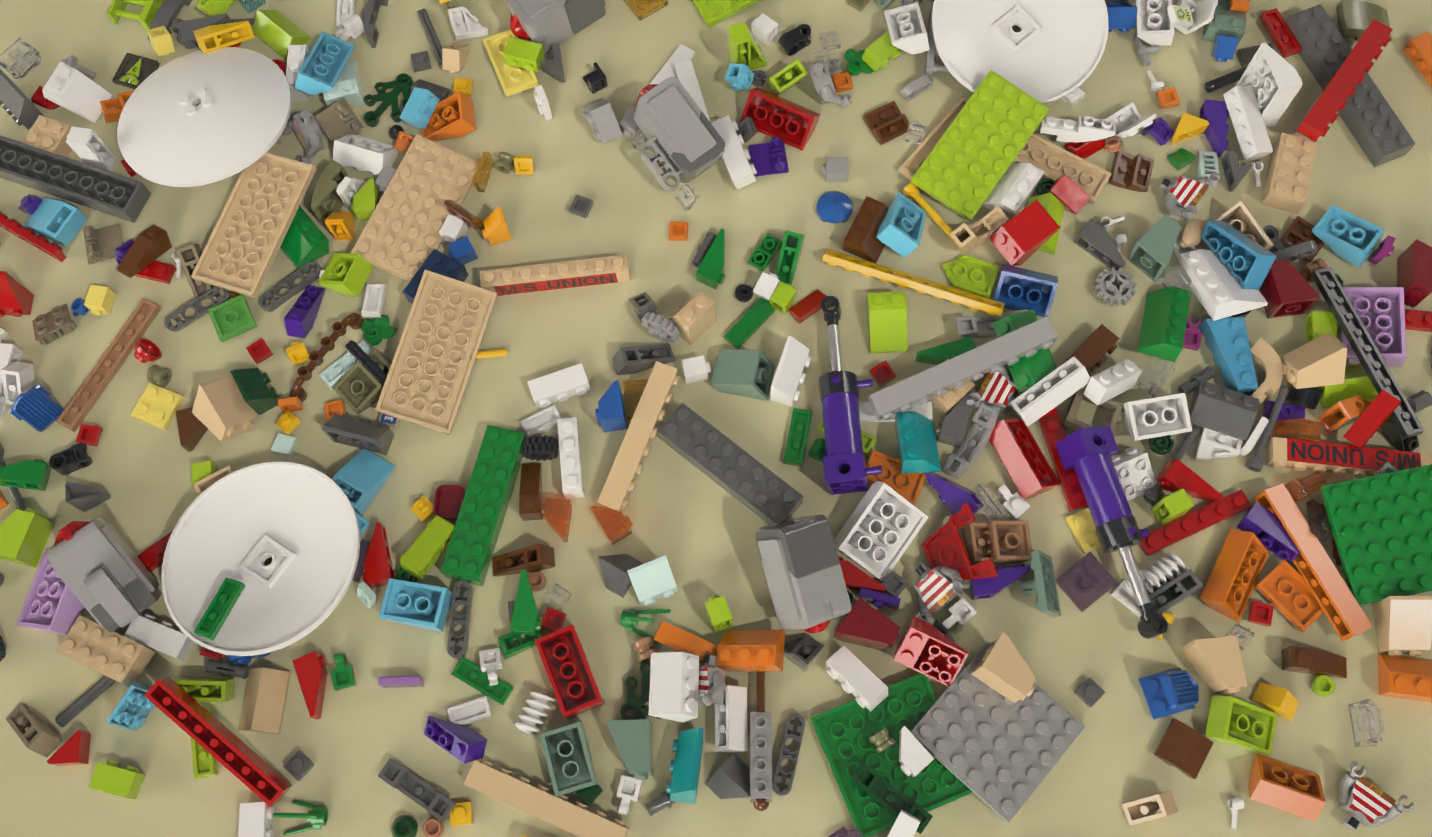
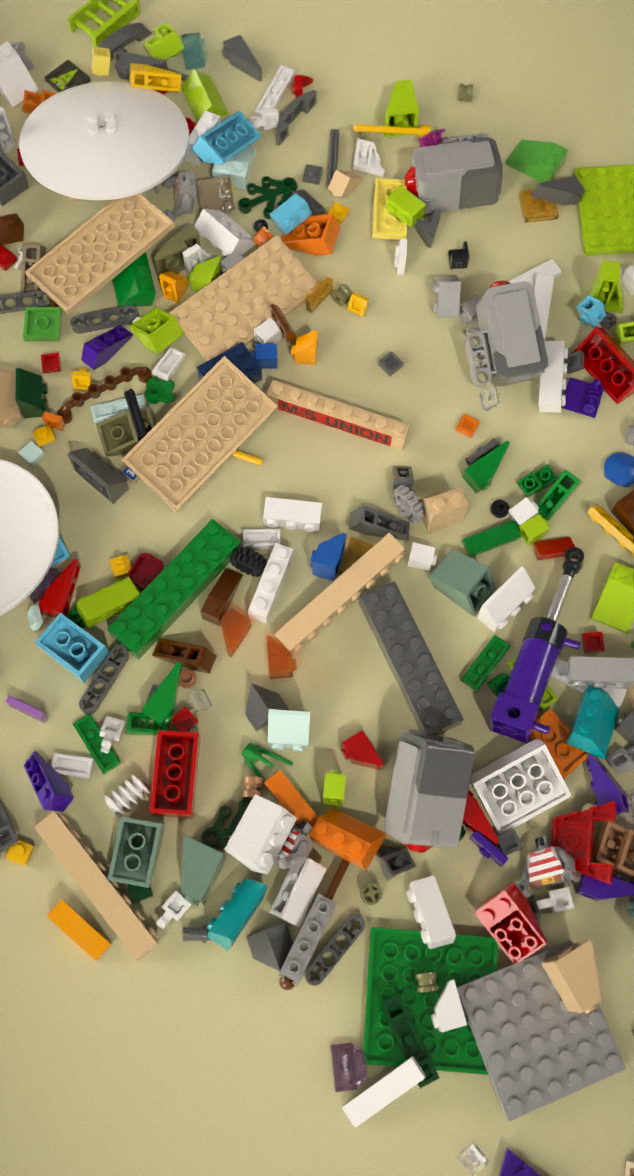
camera: 20 degrees right, 0 degrees up
orange tile [324,399,346,422] -> none
medium azure slope [332,448,396,515] -> none
dark red slope [833,598,901,651] -> none
none -> red slope [340,730,384,770]
none -> olive wheel [361,882,382,905]

